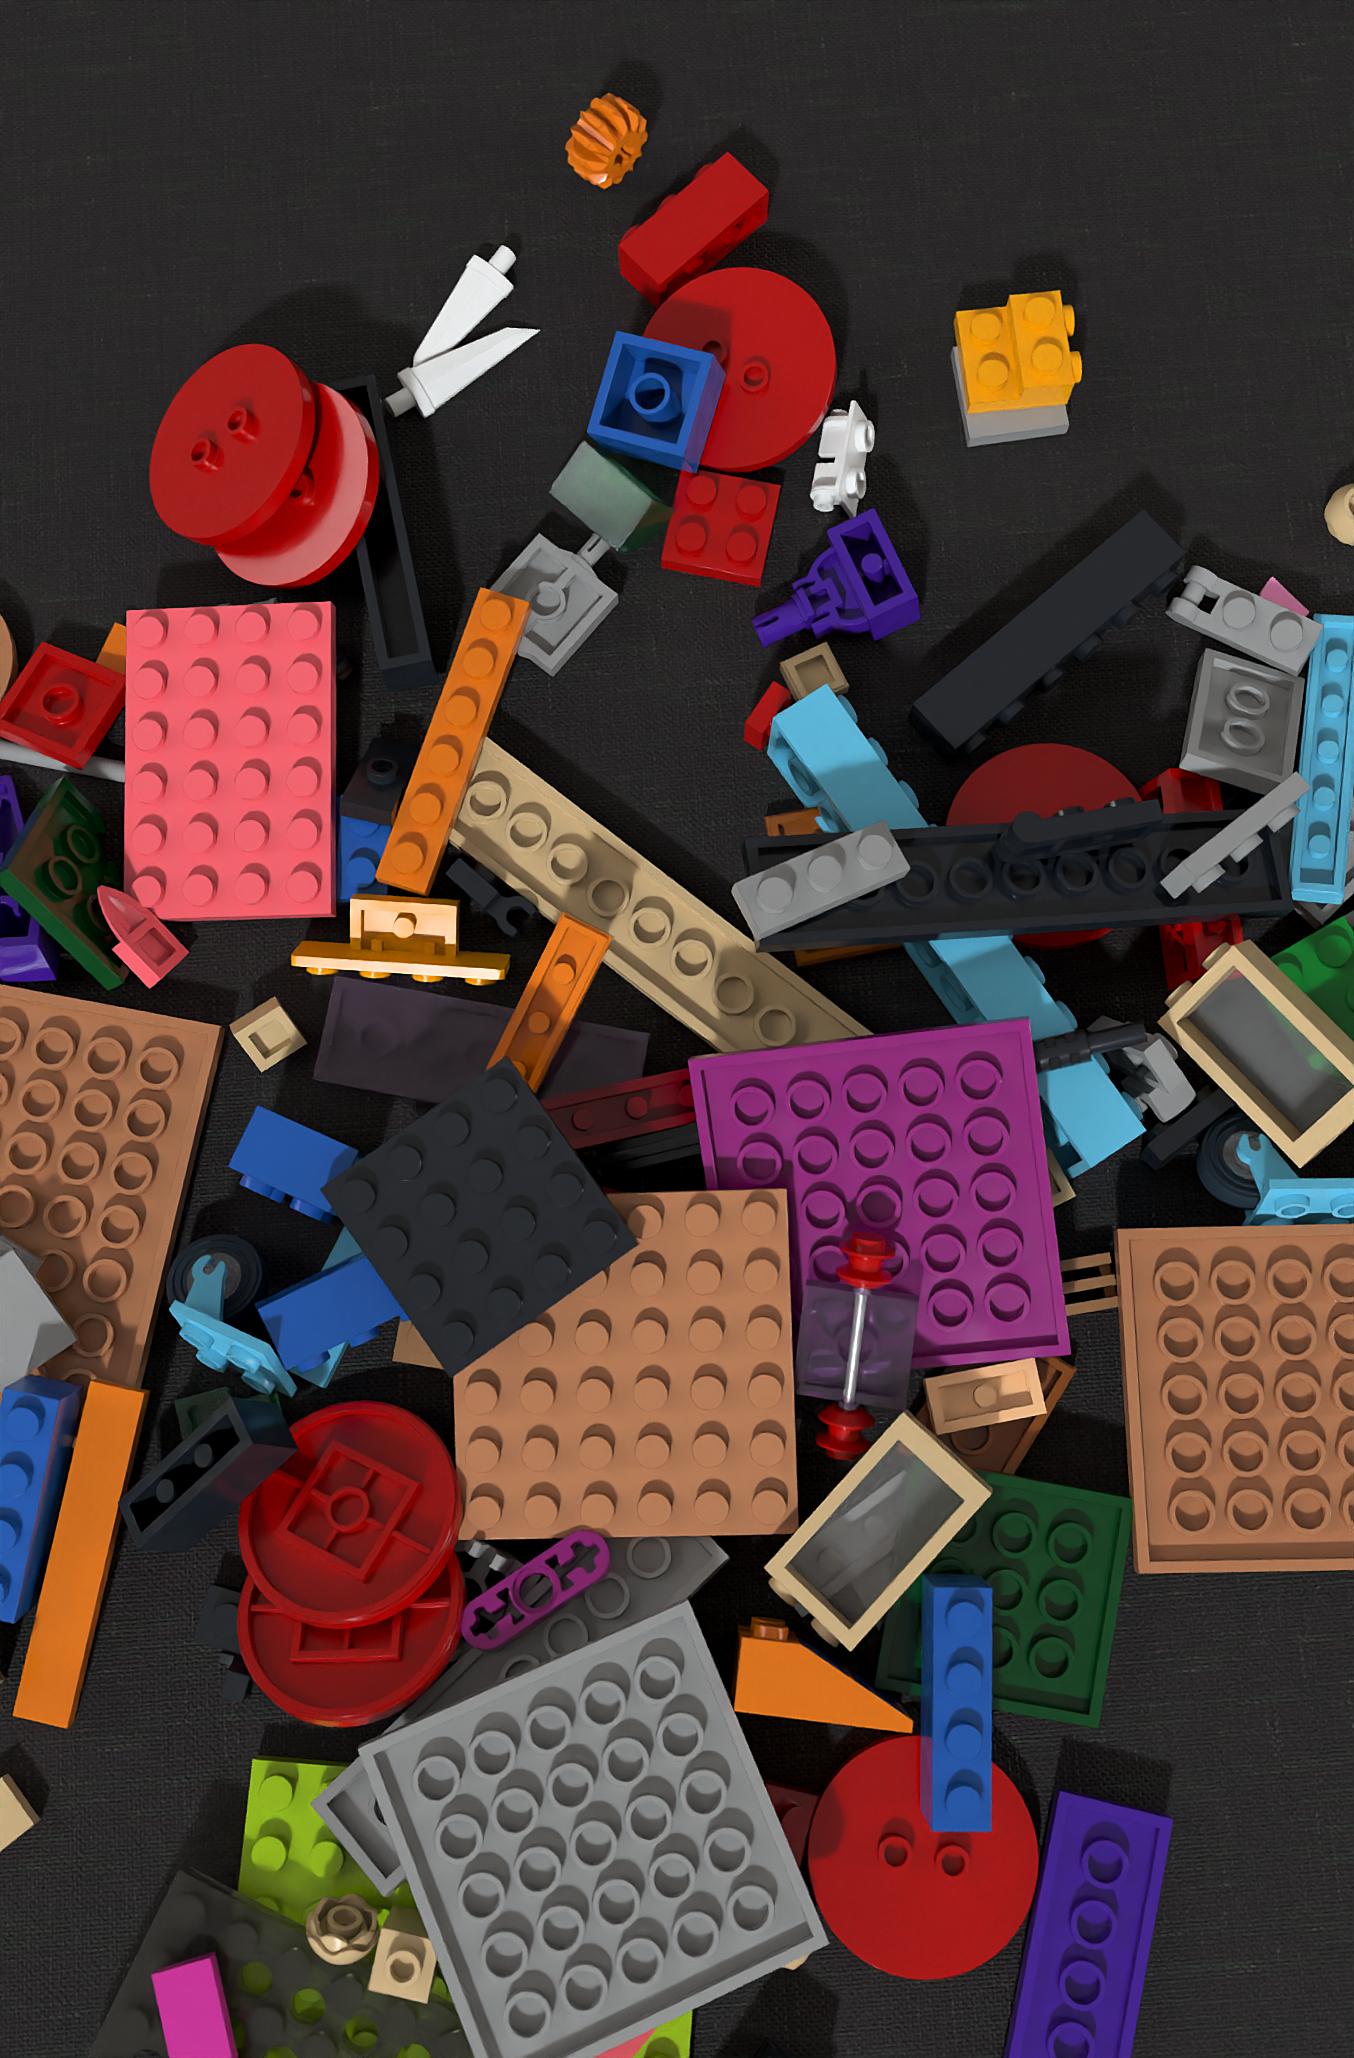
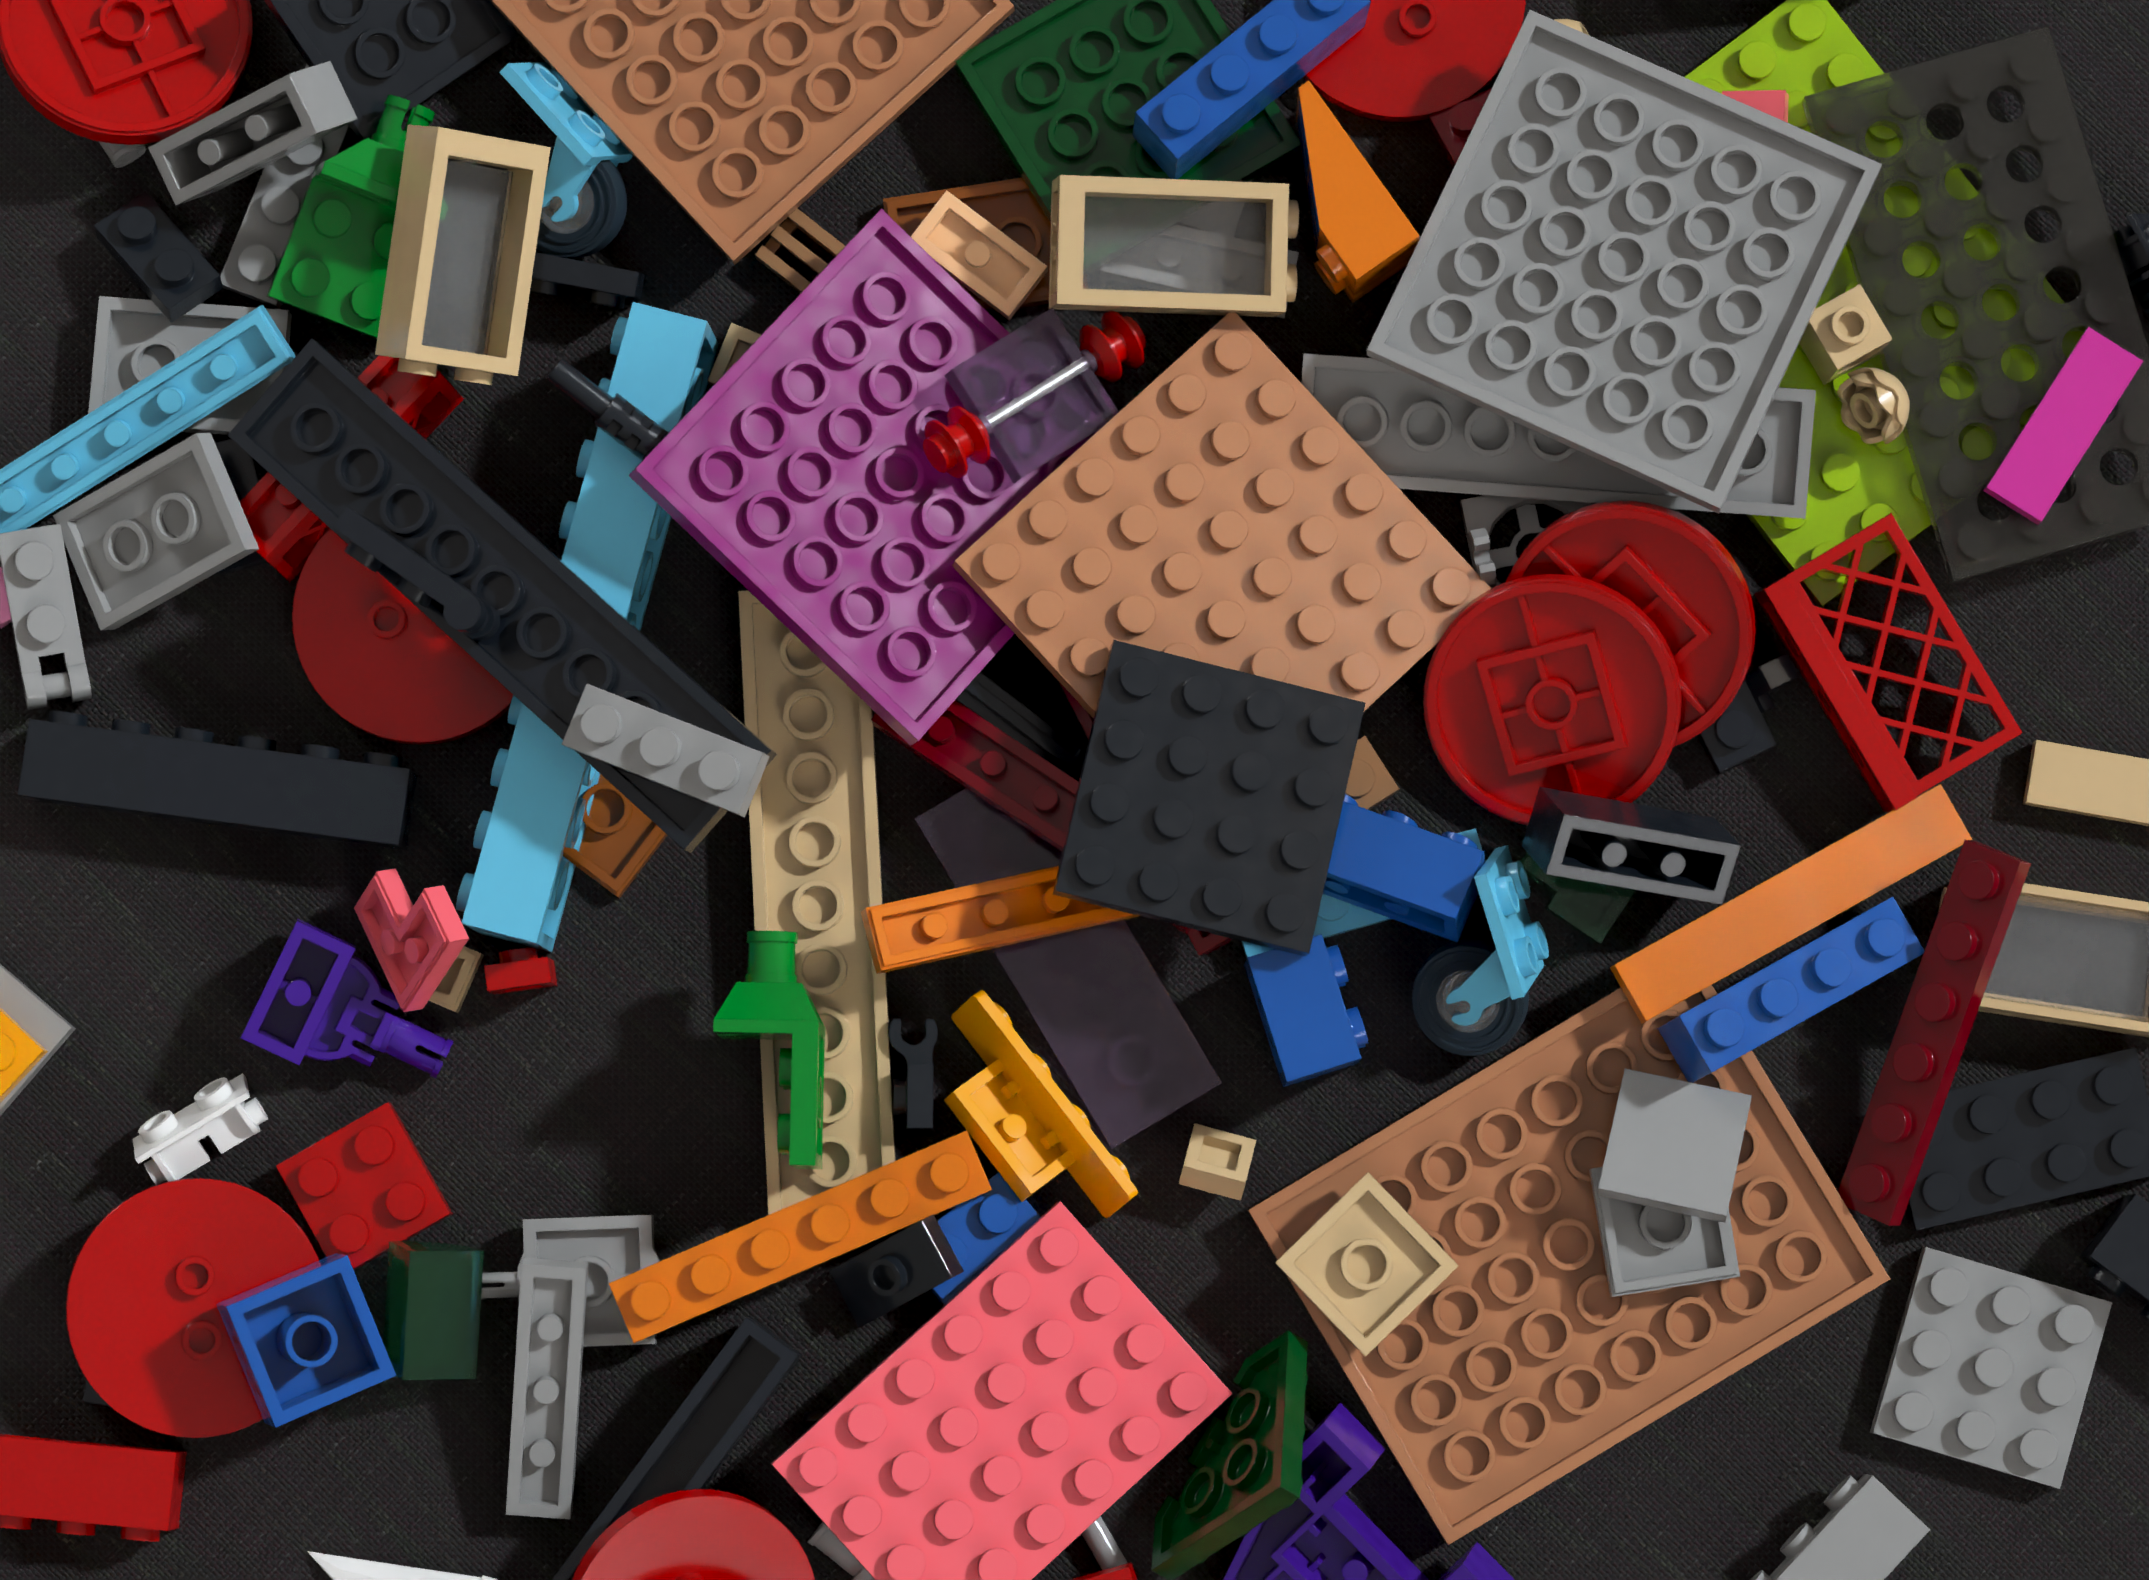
camera: 130 degrees left, 5 degrees up
coral plate [97,885,190,989] -> none
magenta beam [461,1530,612,1652] -> none
light grey plate [1087,1015,1196,1122] -> none
light grey plate [1160,771,1311,899] -> none
none -> coral tile [354,868,469,1012]
none -> light grey plate [506,1257,588,1519]
none -> green plate [713,931,825,1169]
none -> tan plate [1275,1172,1459,1357]
none -> red fence [1754,513,2022,813]

